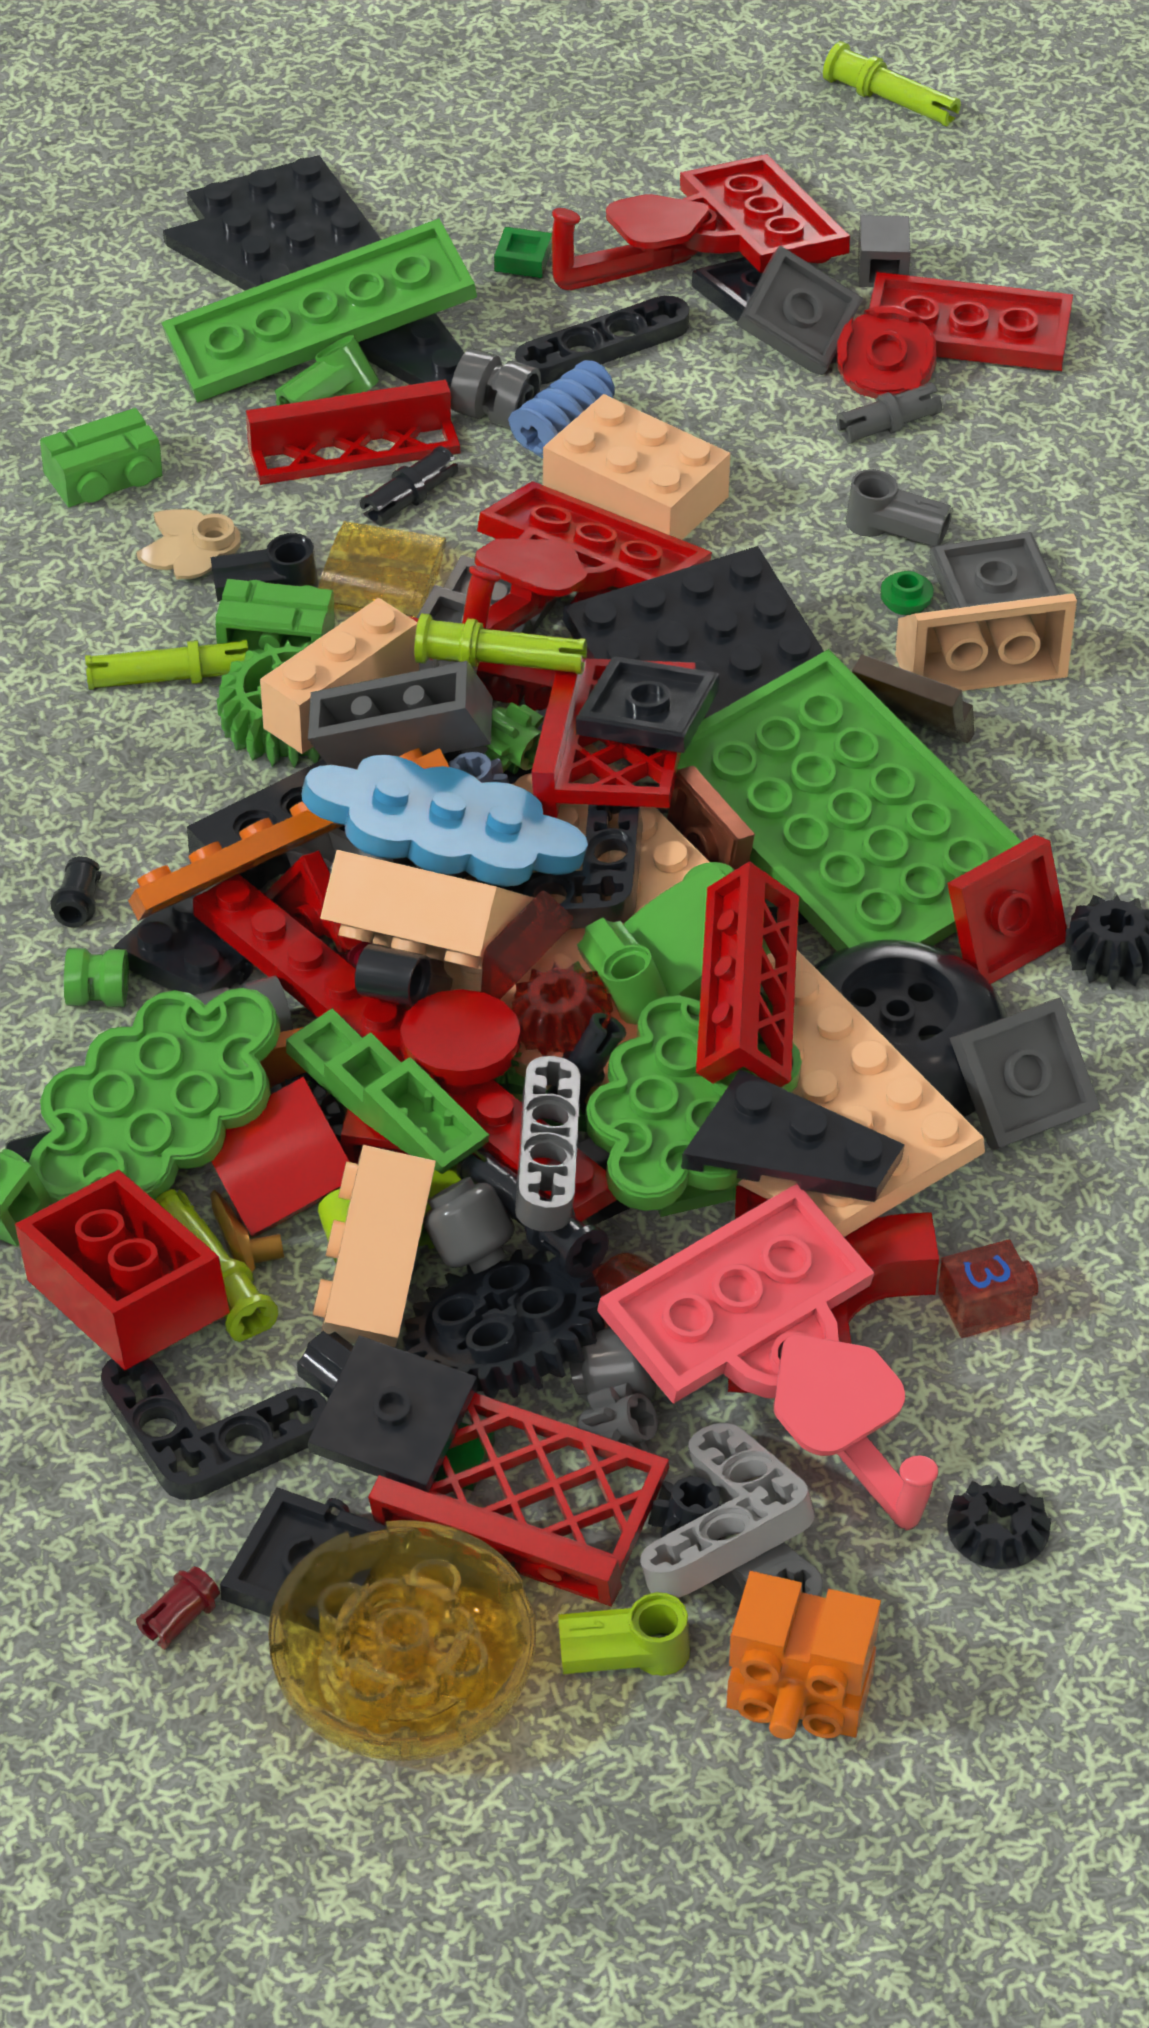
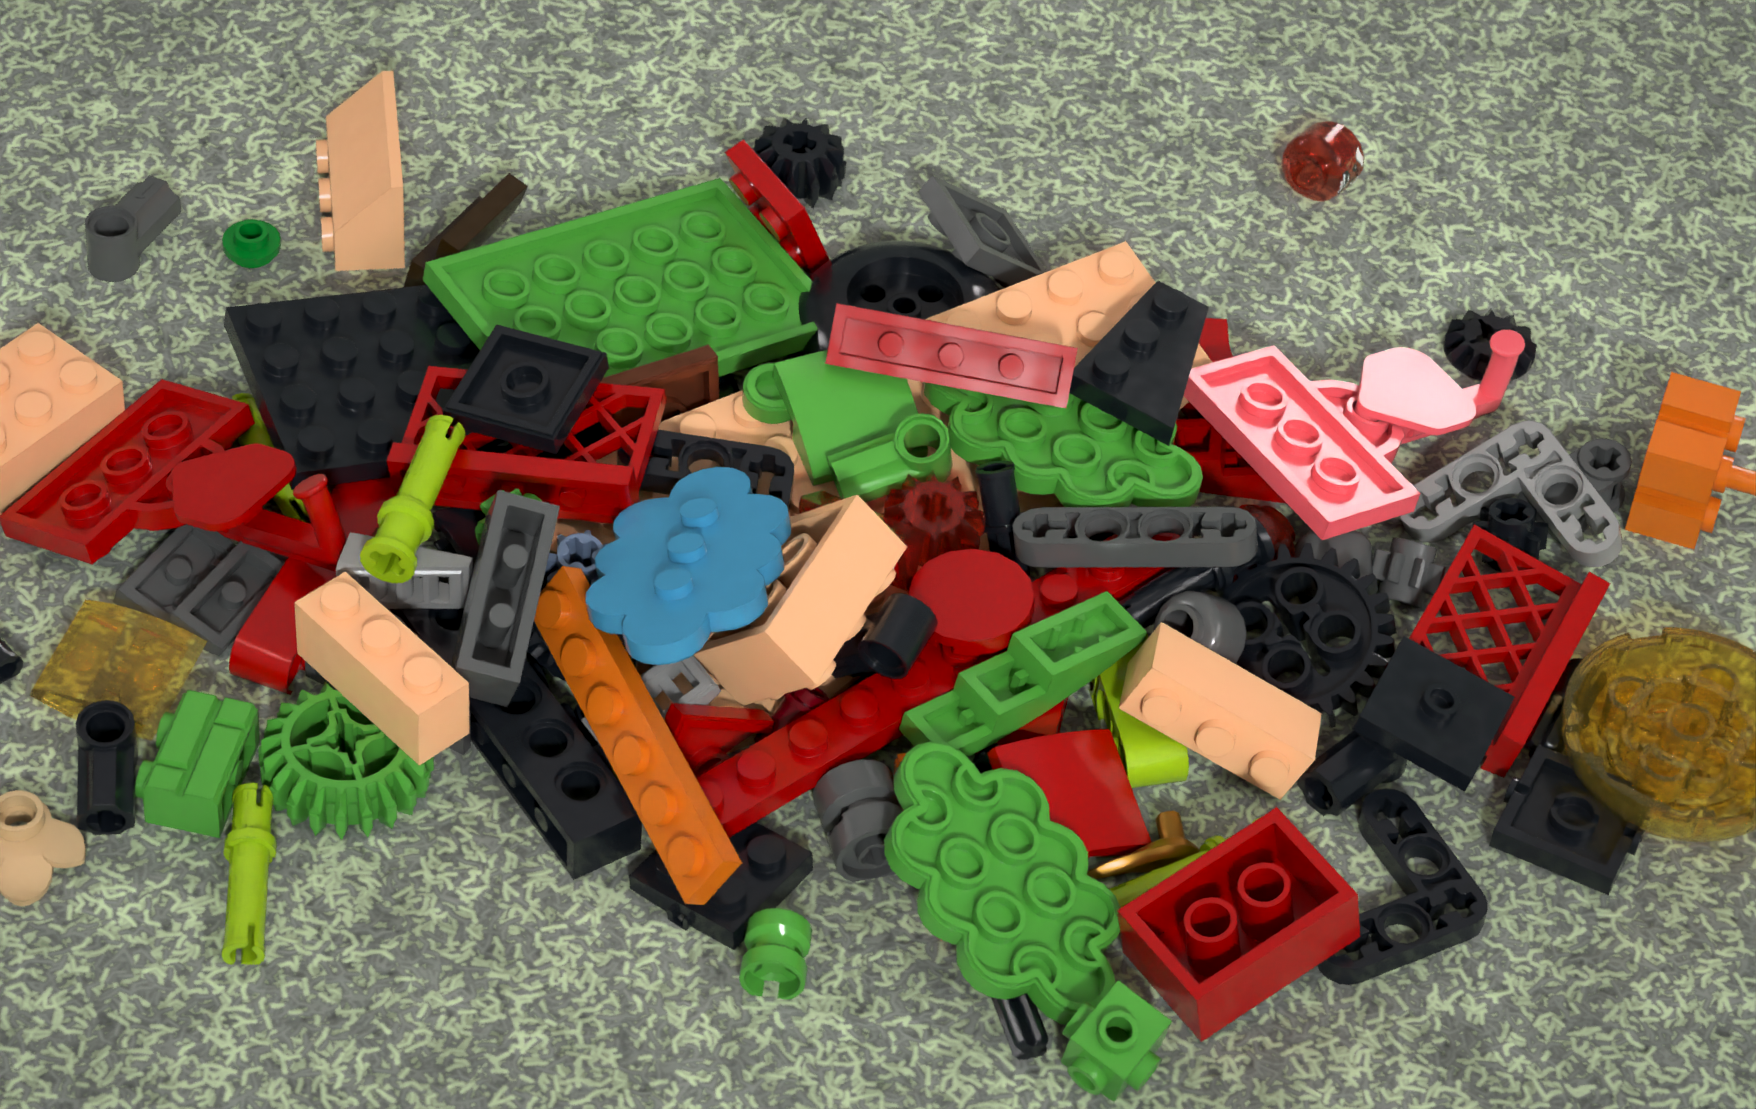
camera: 90 degrees left, 0 degrees up
black pin [50,856,102,927] -> none
dark red pin [136,1566,220,1650] -> none
lime piece [558,1592,690,1676] -> none
dark grey plate [929,532,1060,609] -> none
clear red brick [938,1239,1038,1338] -> none

